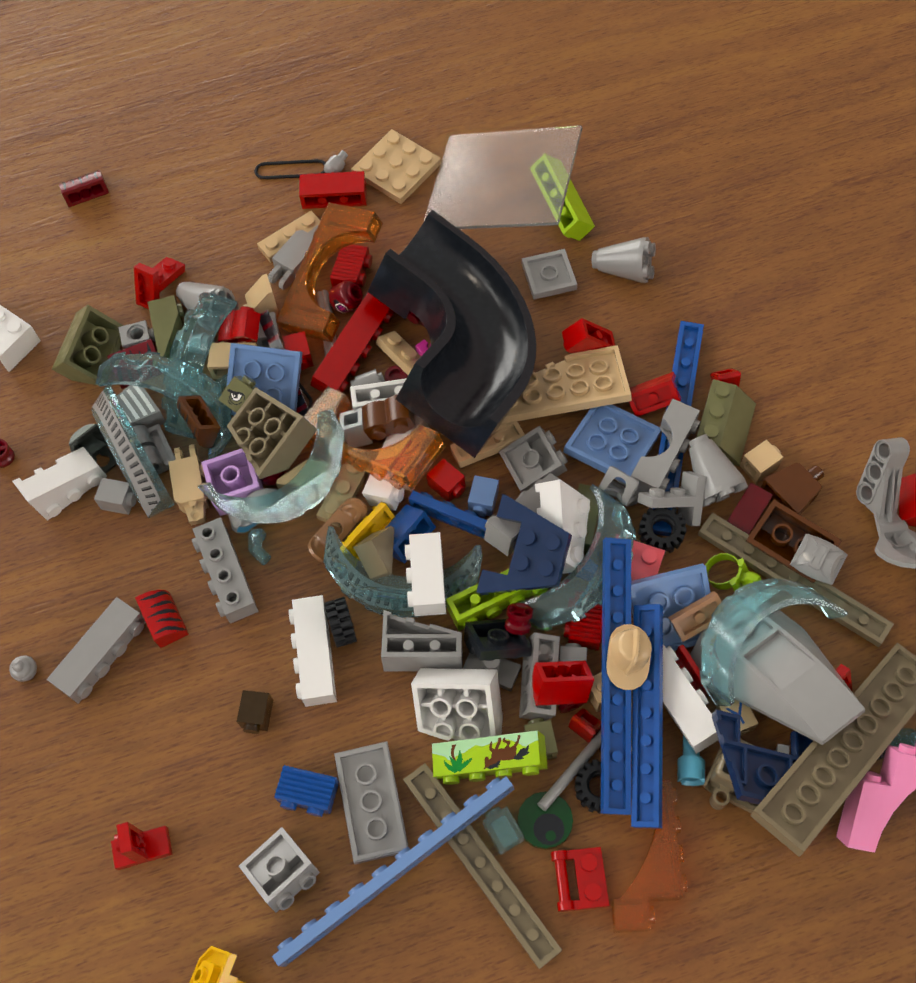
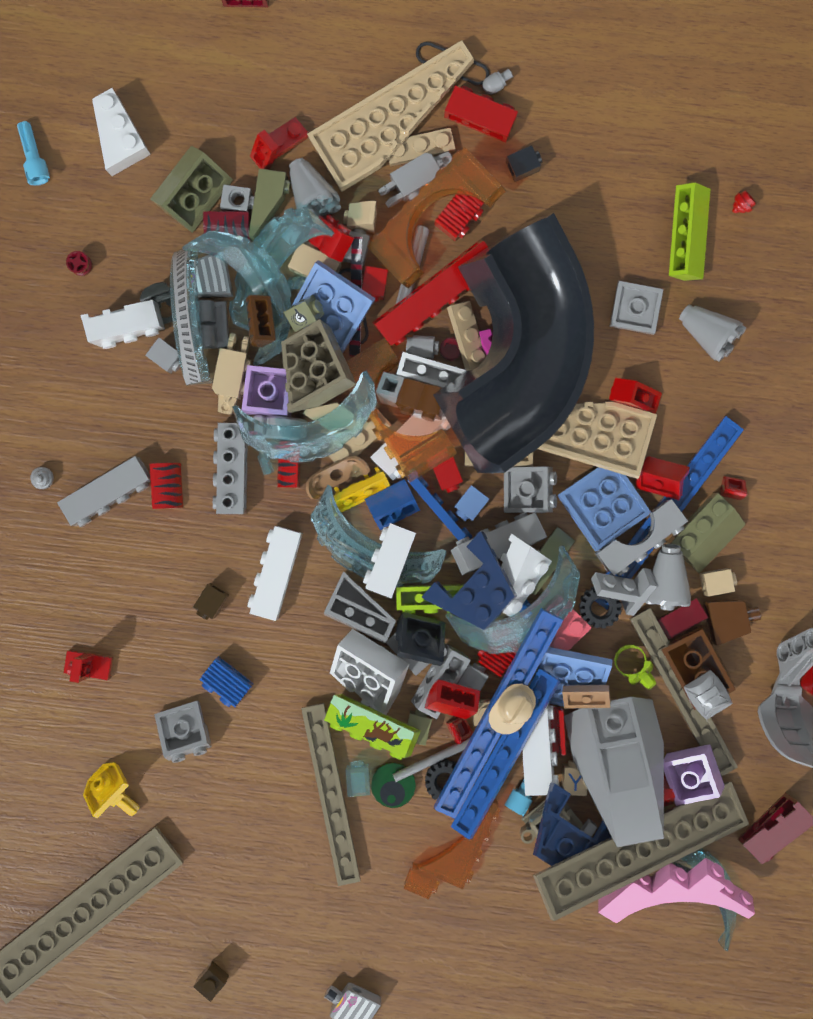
camera: 20 degrees right, 25 degrees up
medium blue plate [272,776,515,967] -> none
black tyre [324,597,357,648] -> none
dark red head [329,280,363,313] -> none
light grey plate [334,741,409,864] -> none
tan plate [351,129,441,204] -> none
dark tan slope [354,526,394,580] -> none
clear piece [423,125,582,229] -> none
dark red wheel [505,603,533,635] -> none
red plate [551,847,609,912] -> none
light grey piece [598,466,639,507] -> none
clear light blue windscreen [699,579,848,706] -> none
none -> red brick [277,442,301,488]
none -> tan wing [307,40,474,192]
none -> black brick [506,145,543,182]
none -> lavender brick [664,744,725,806]
none -> red plate [732,190,756,213]

